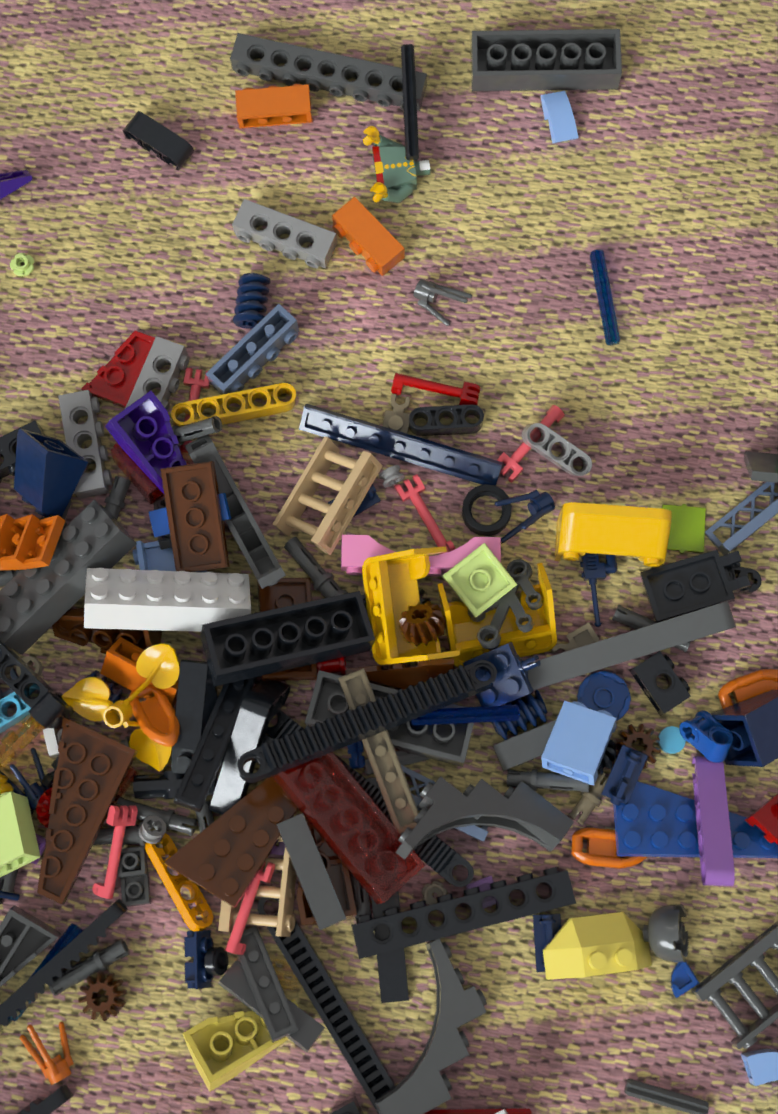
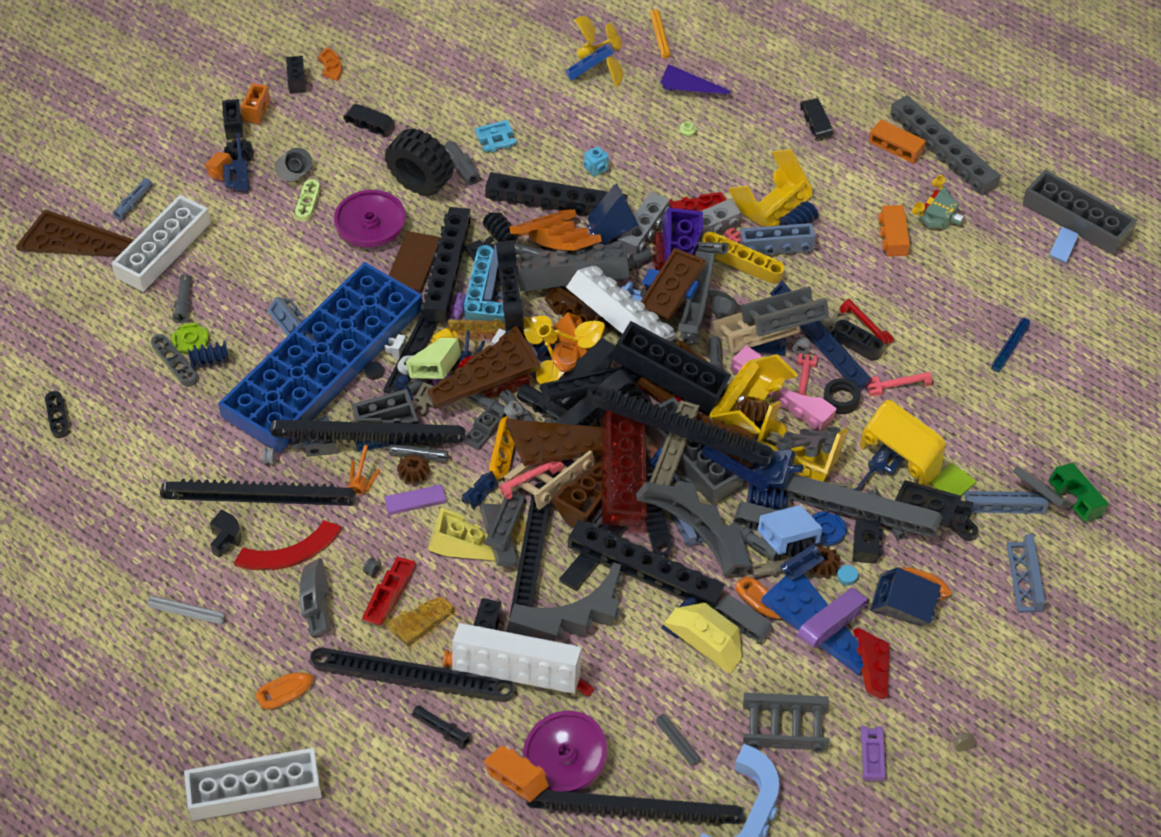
camera: 35 degrees right, 25 degrees down
coral hinge [92,805,138,899] -> none
black tile [204,947,228,976] -> none
light grey brick [232,199,337,269] -> none
dark grey tile [277,813,346,930] -> none
black axle [401,44,419,161] -> none
dark grey plant [413,279,472,326] -> none
yellowish green tile [442,543,518,618] -> none
dark blue plant [495,490,555,543] -> none
light grey beam [522,423,592,476] -> none
dark grey cylinder [643,905,689,962] -> none
blue tile [671,962,700,998] -> none
blue piece [679,710,733,763] -> none
none -> medium lavender tile [384,484,446,516]
none -> dark tan plate [413,382,434,417]
none -> dark grey piece [707,289,741,319]
none -> dark grey beam [714,594,773,644]
none -> yellow windscreen [728,149,812,227]
none -> dark grey fence [741,286,829,337]
none -> dark tan bush [765,431,784,447]

